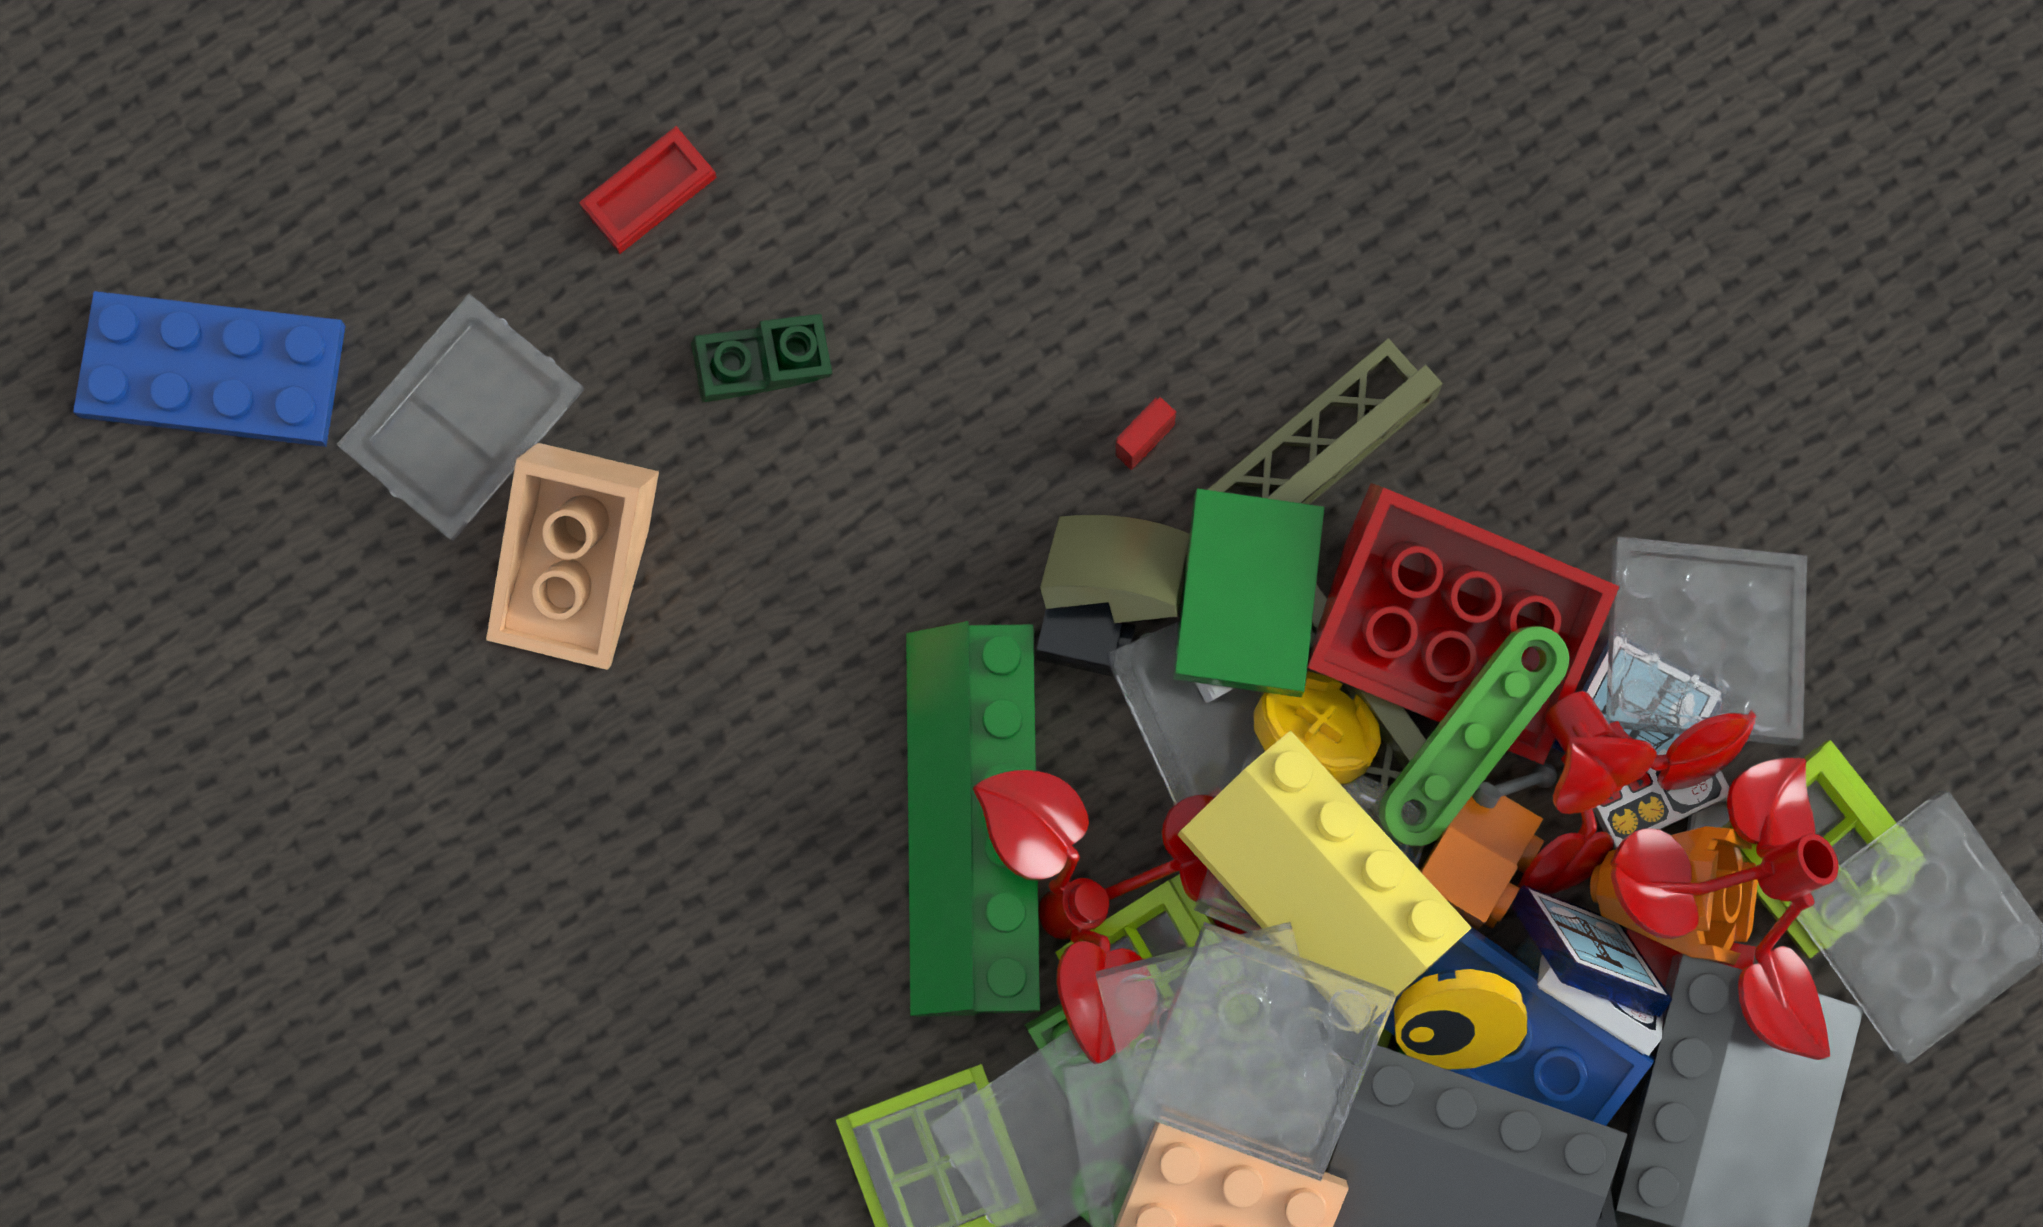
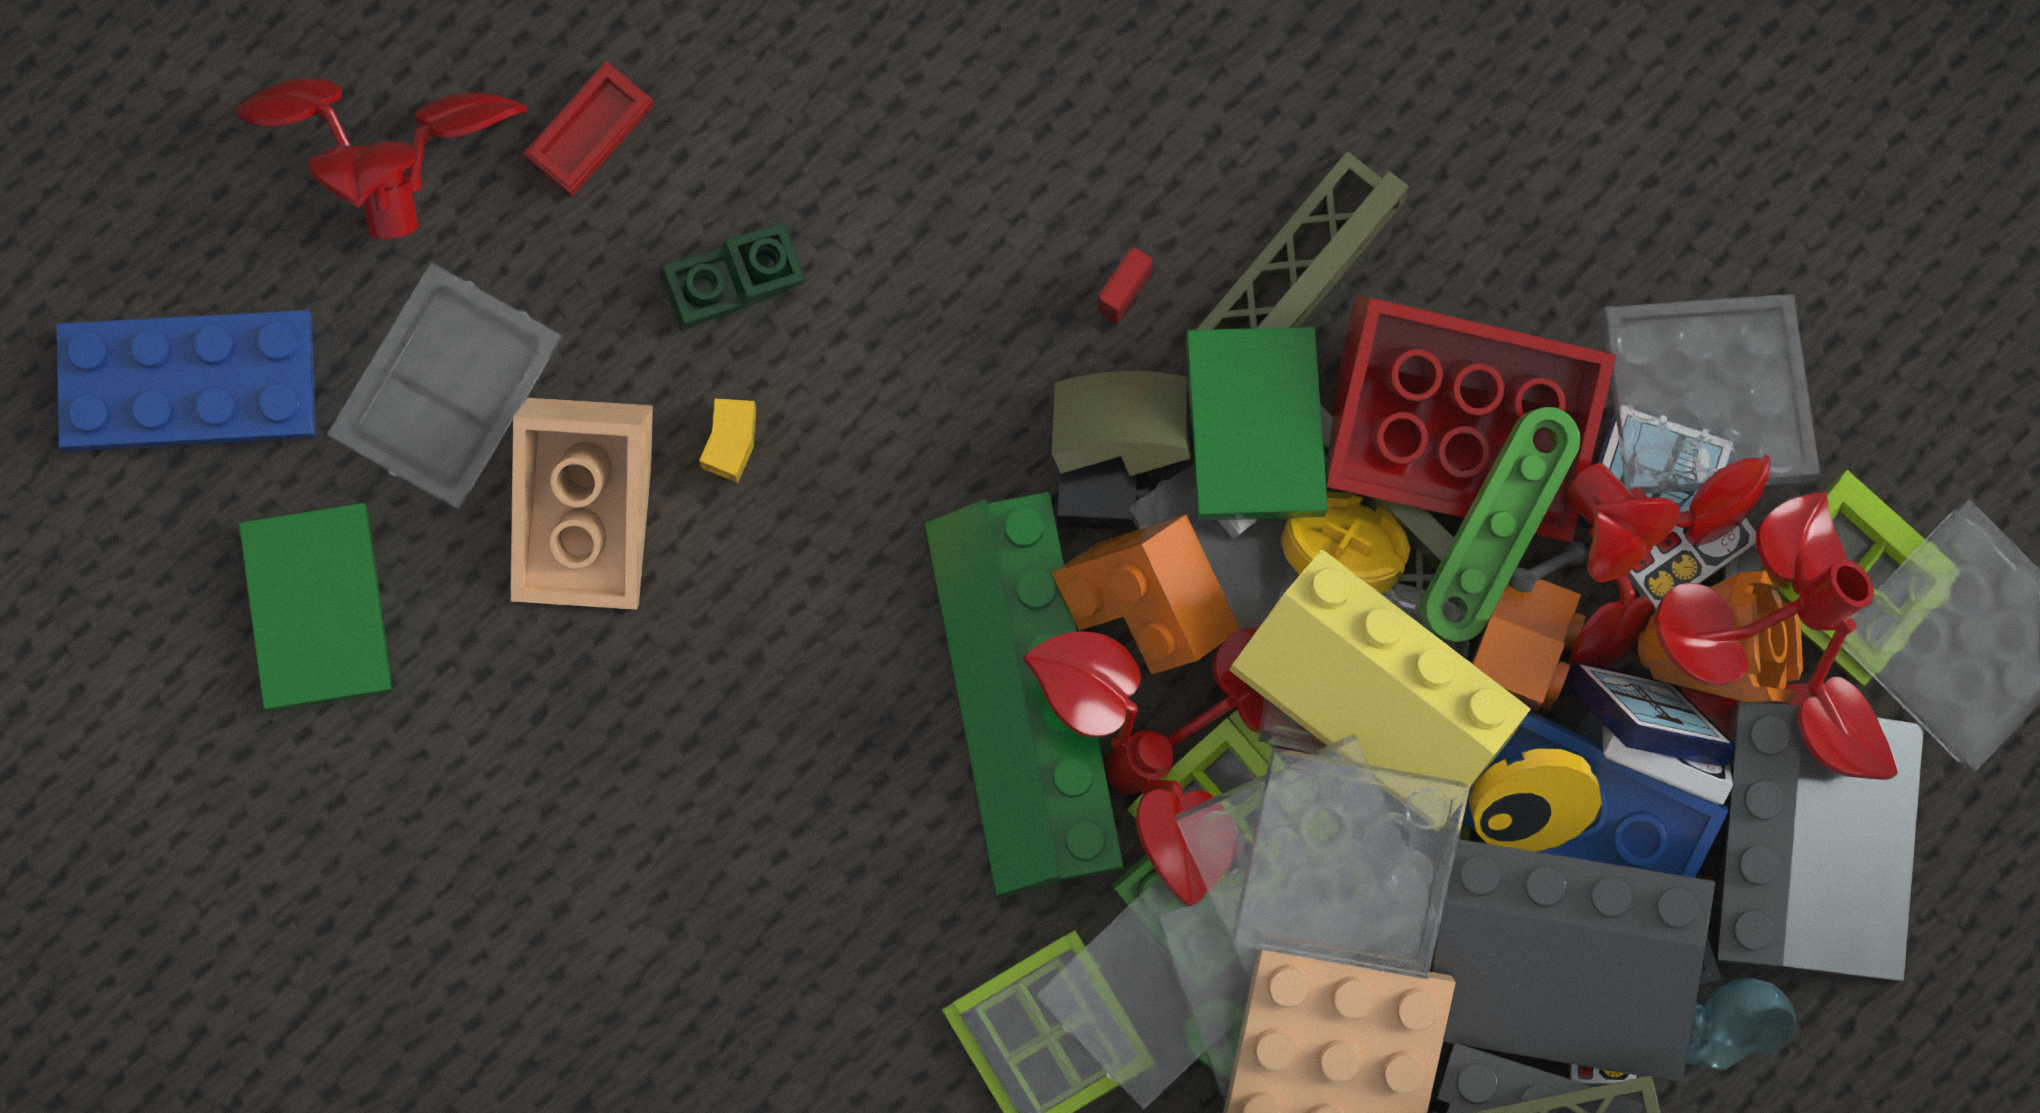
camera: 10 degrees left, 0 degrees up
none -> red plant [234,78,528,239]
none -> green tile [239,503,394,712]
none -> yellow piece [699,399,756,483]
none -> orange brick [1051,514,1240,675]

